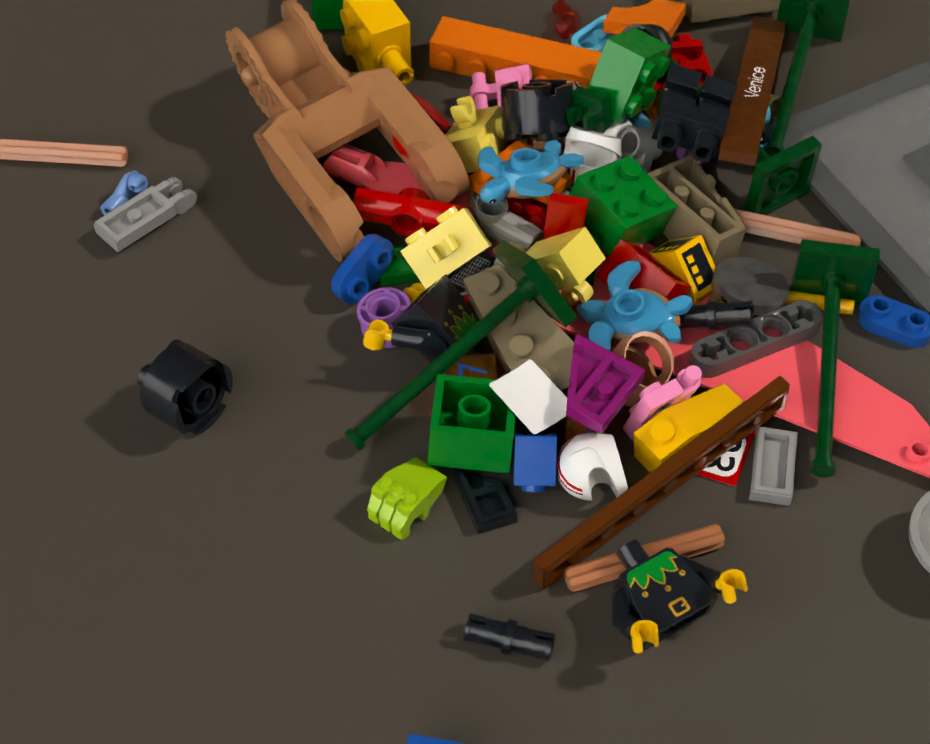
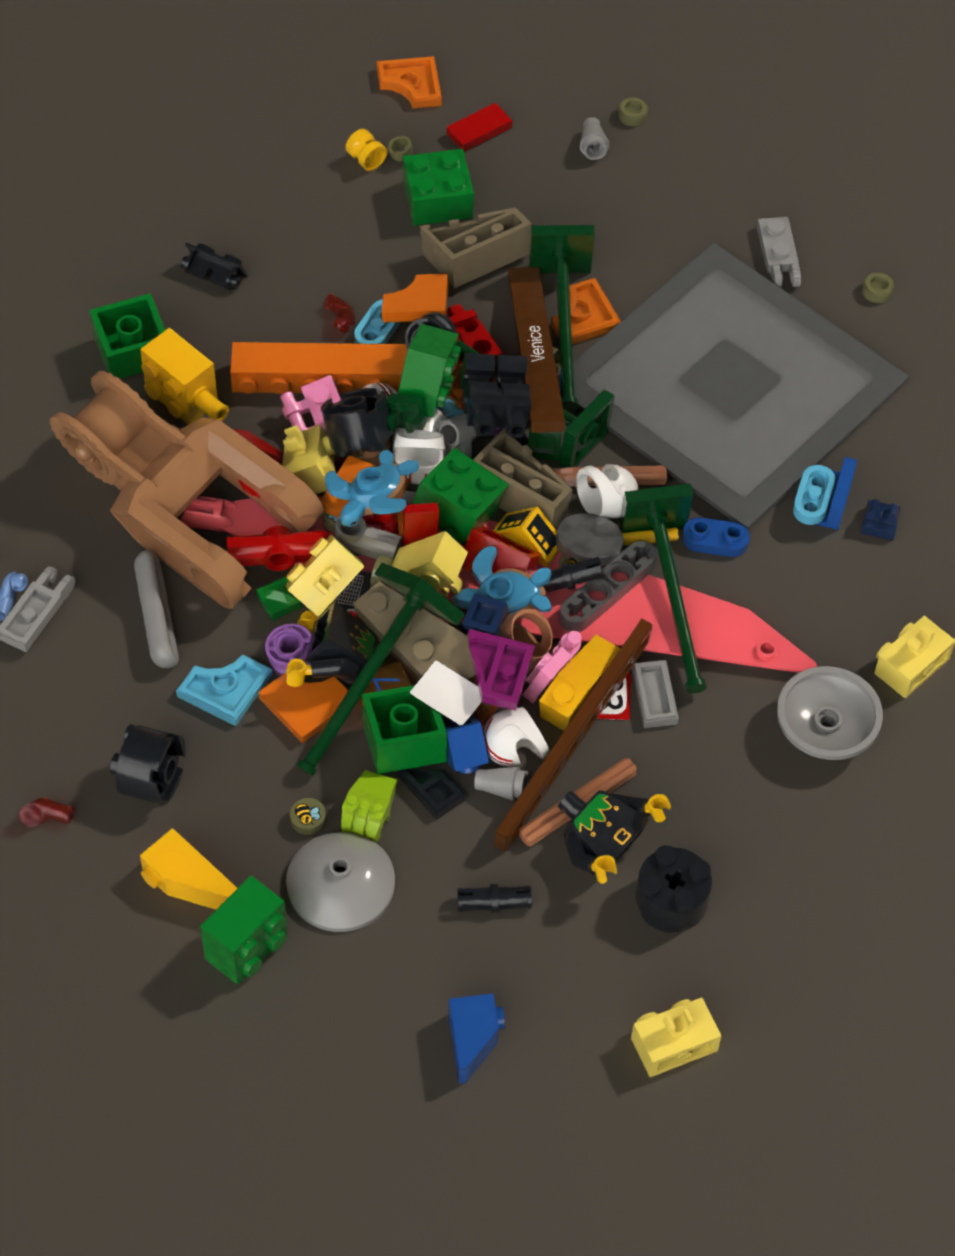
camera: 20 degrees left, 5 degrees up
blue plate [331,234,394,304] -> none
none -> clear red arm [19,797,75,827]
none -> light grey piece [134,549,179,668]
none -> yellow slope [140,828,237,910]
none -> medium azure tile [176,654,273,726]
none -> green brick [200,875,287,985]
none -> orange tile [258,673,356,744]
none -> light grey dish [286,832,395,932]
none -> olive tile [290,798,326,835]
none -> dark blue tile [462,593,509,636]
none -> light grey cone [474,766,529,802]
none -> dark green tile [528,427,562,461]
none -> orange tile [550,278,621,345]
none -> white helmet [575,464,638,519]
none -> black brick [635,845,712,933]

